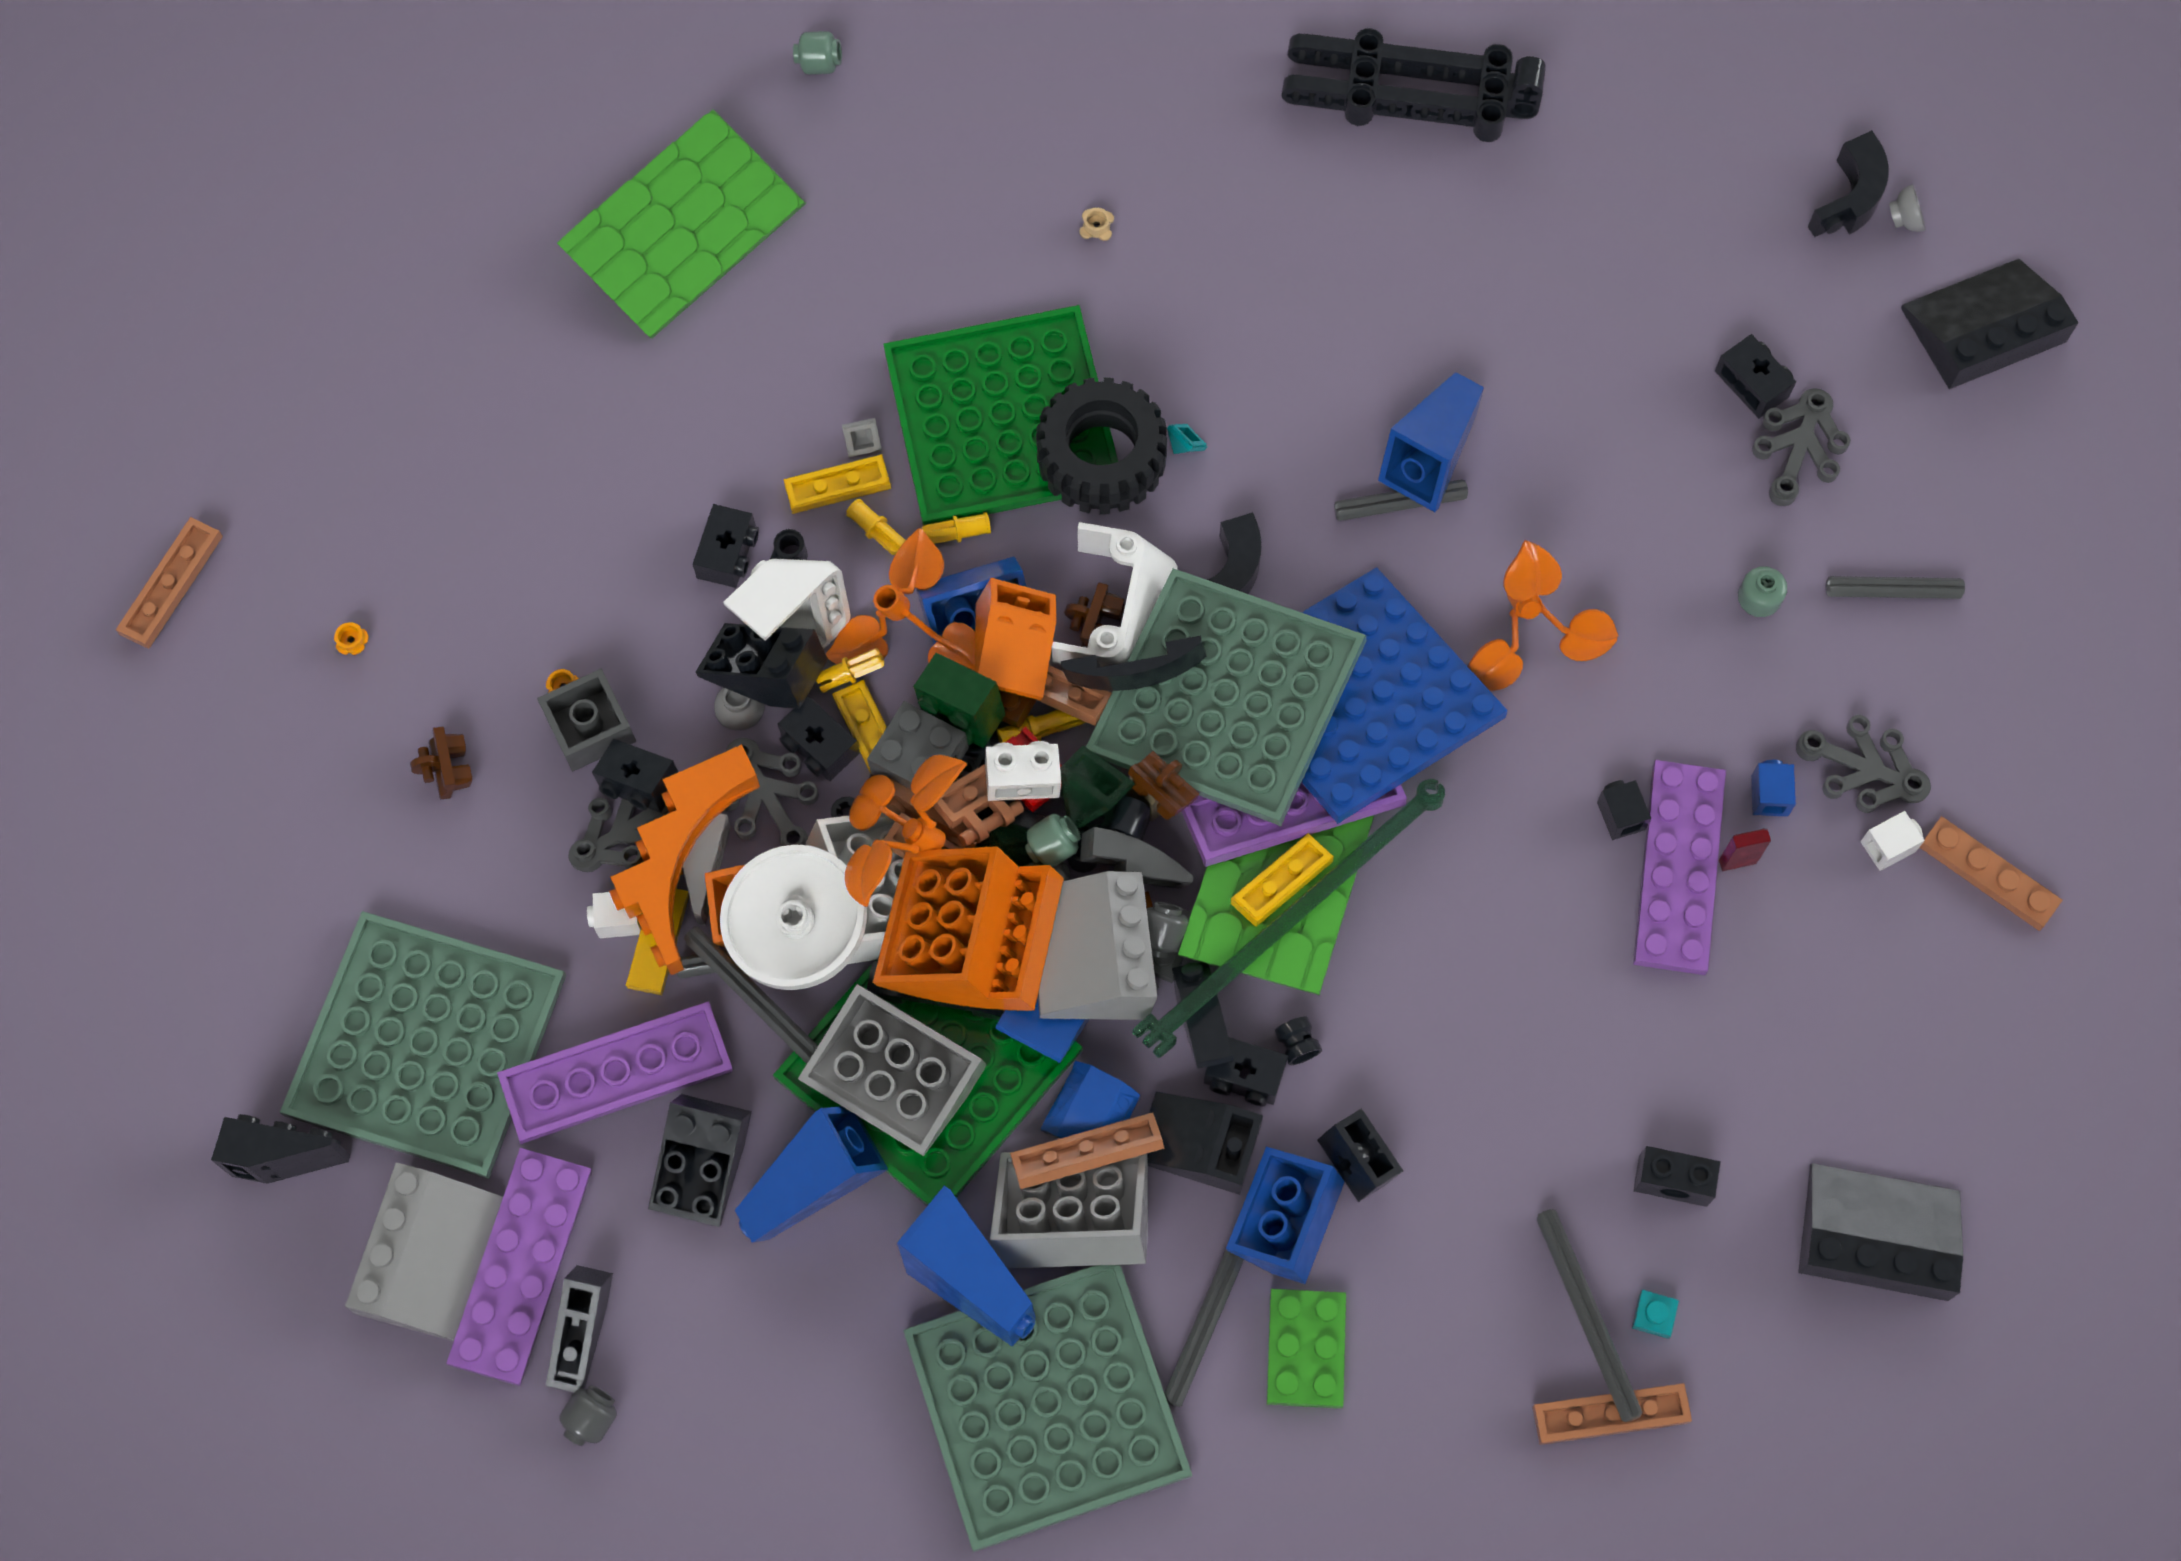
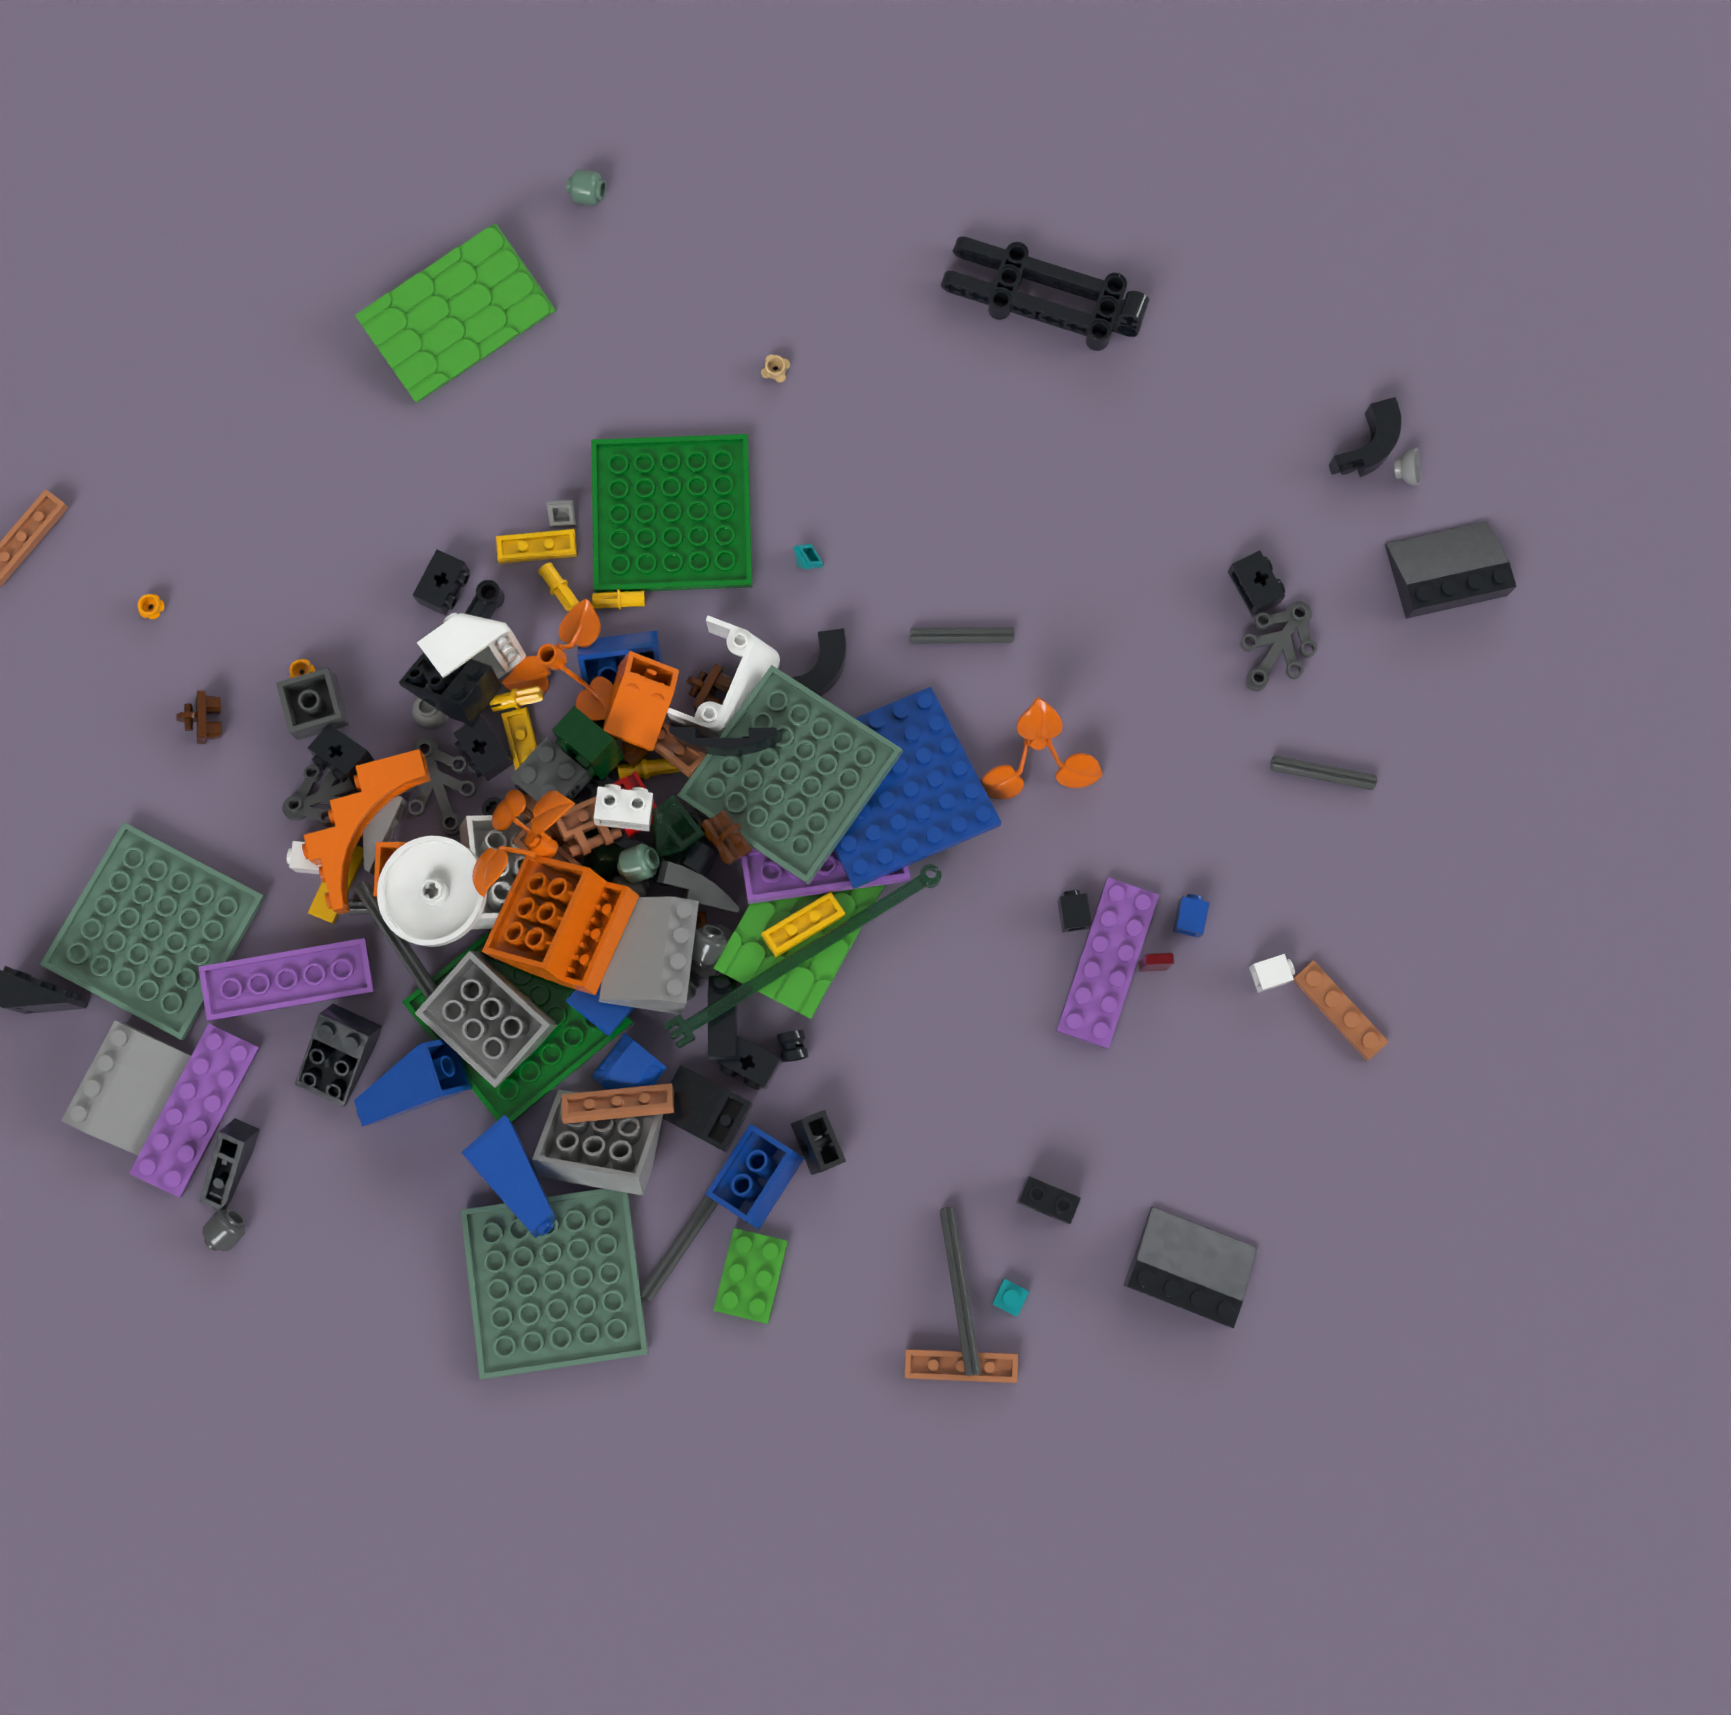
camera: 10 degrees right, 10 degrees up
black tyre [1036,377,1167,514] -> none
blue slope [1378,372,1484,512] -> none
sand green head [1738,566,1787,617] -> none
dark grey plant [1796,715,1931,813] -> none

